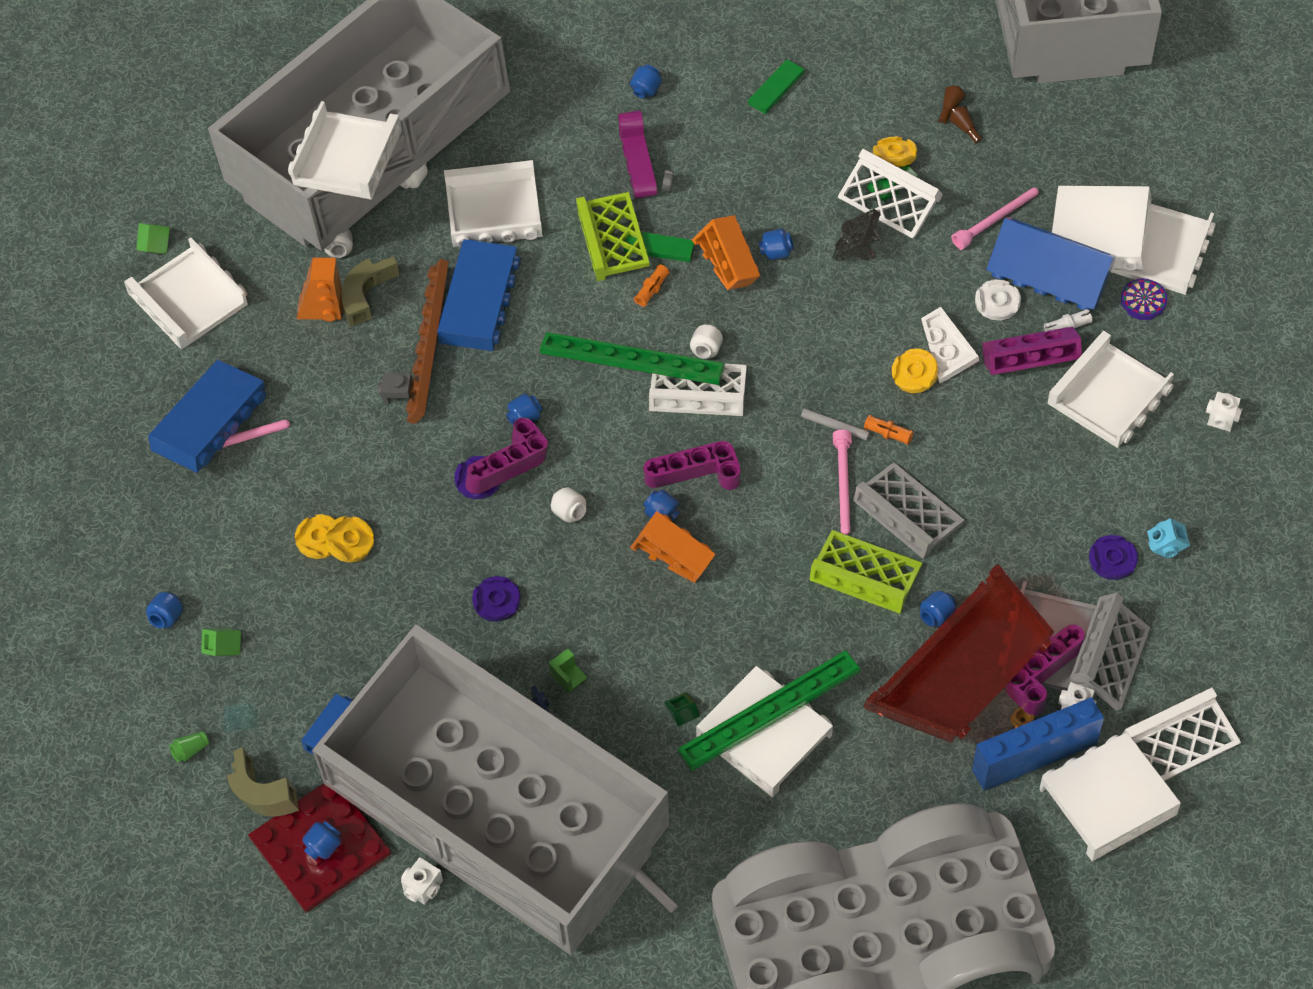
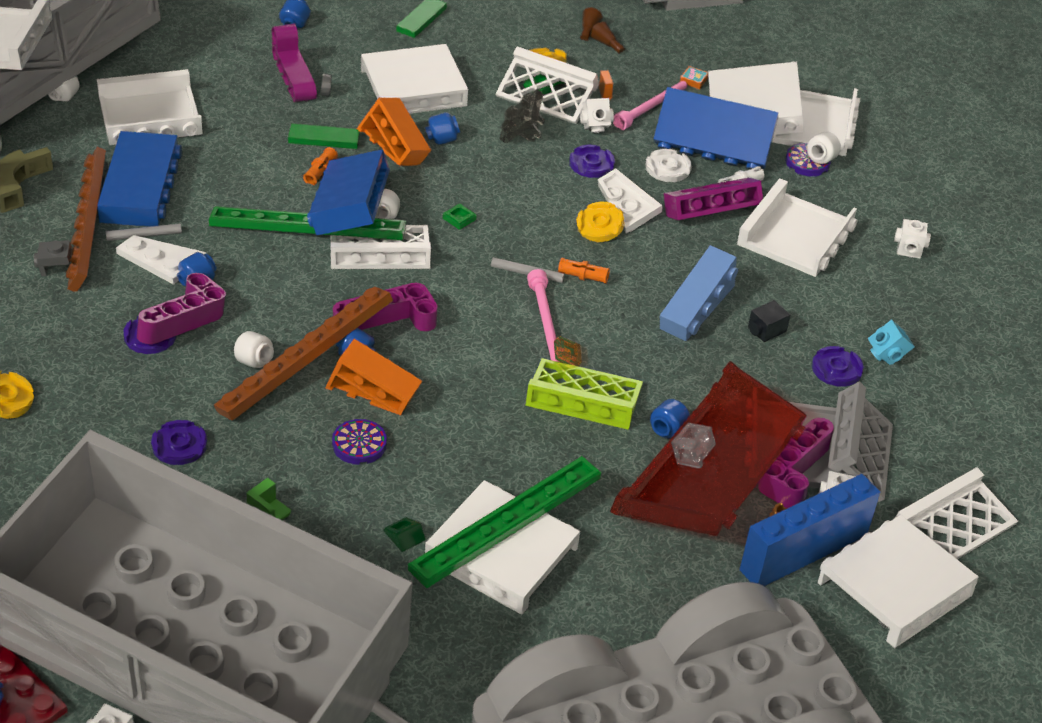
camera: 15 degrees left, 15 degrees down
lime fence [576,192,650,281] -> none
light grey fence [853,462,964,559] -> none
none -> light grey bar [106,224,182,241]
none -> white wing [116,235,207,285]
none -> dark orange plate [214,286,393,421]
none -> blue brick [307,149,390,235]
none -> dark purple tile [332,419,387,465]
none -> white panel [361,44,468,113]
none -> green tile [443,203,477,230]
none -> clear orange tile [554,336,582,367]
none -> dark purple tile [569,145,615,178]
none -> white brick [580,98,614,133]
none -> orange tile [599,71,613,100]
none -> medium blue wedge [660,245,738,341]
none -> clear brick [671,423,716,468]
none -> tile [680,66,709,89]
none -> black brick [748,300,791,342]
none -> white head [807,132,841,164]

